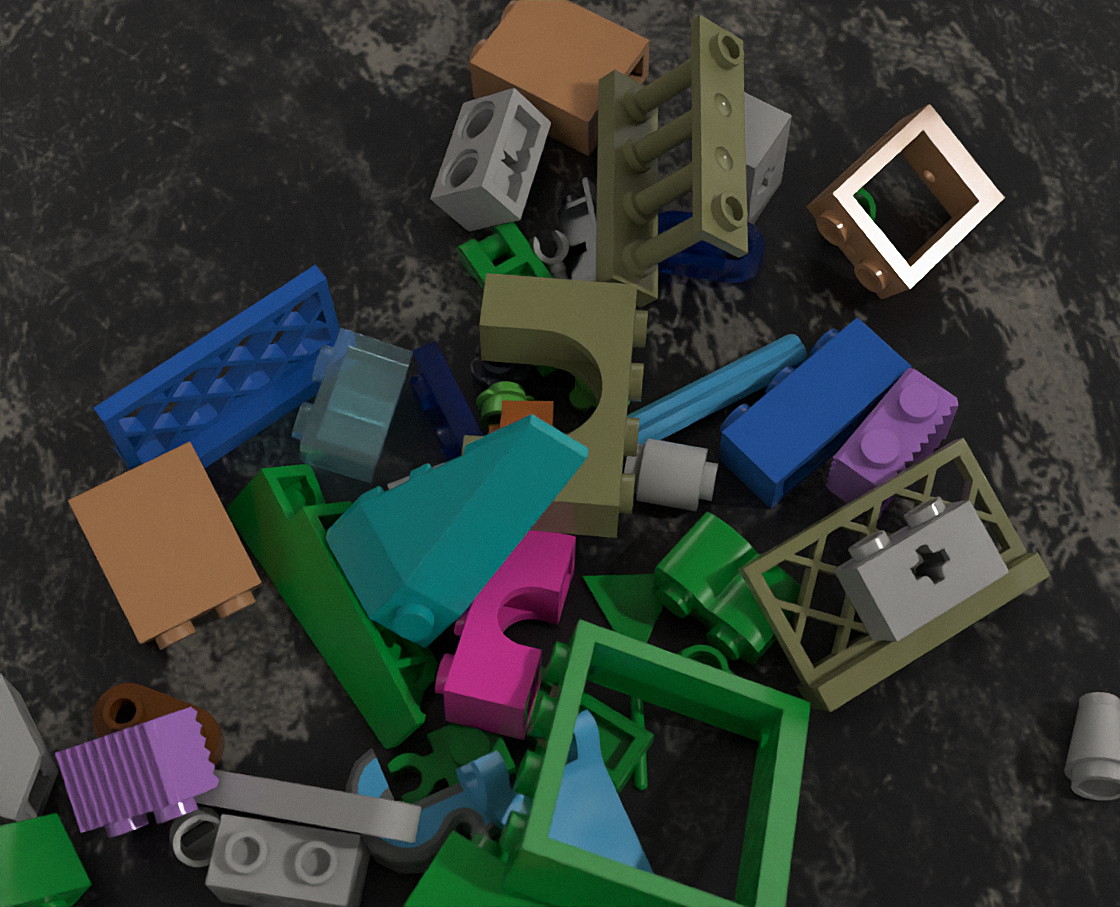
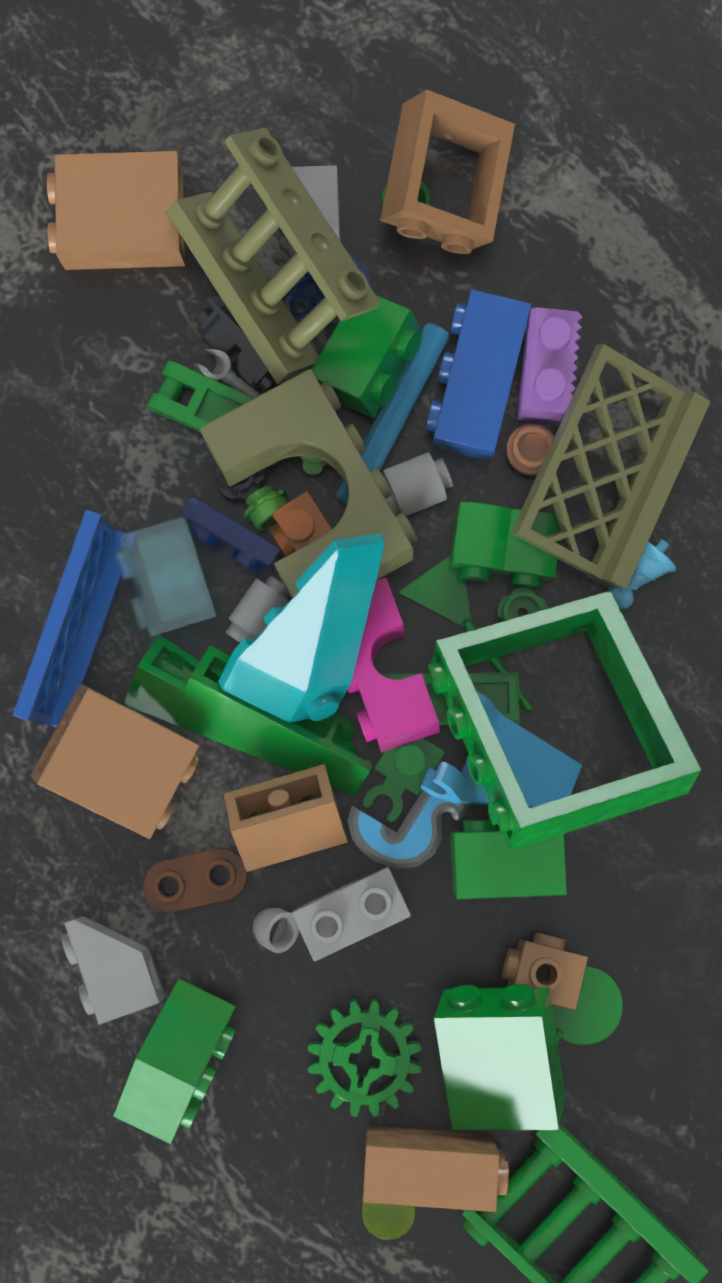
camera: 30 degrees left, 20 degrees up
medium lavender brick [55,707,219,838] -> none
light grey beam [194,770,422,843] -> none
light grey brick [430,88,551,232] -> none
light grey brick [834,497,1009,642] -> none
none -> medium nougat brick [224,764,347,872]
none -> green brick [312,295,423,419]
none -> nougat plate [506,424,554,476]
none -> medium azure piece [607,539,676,609]

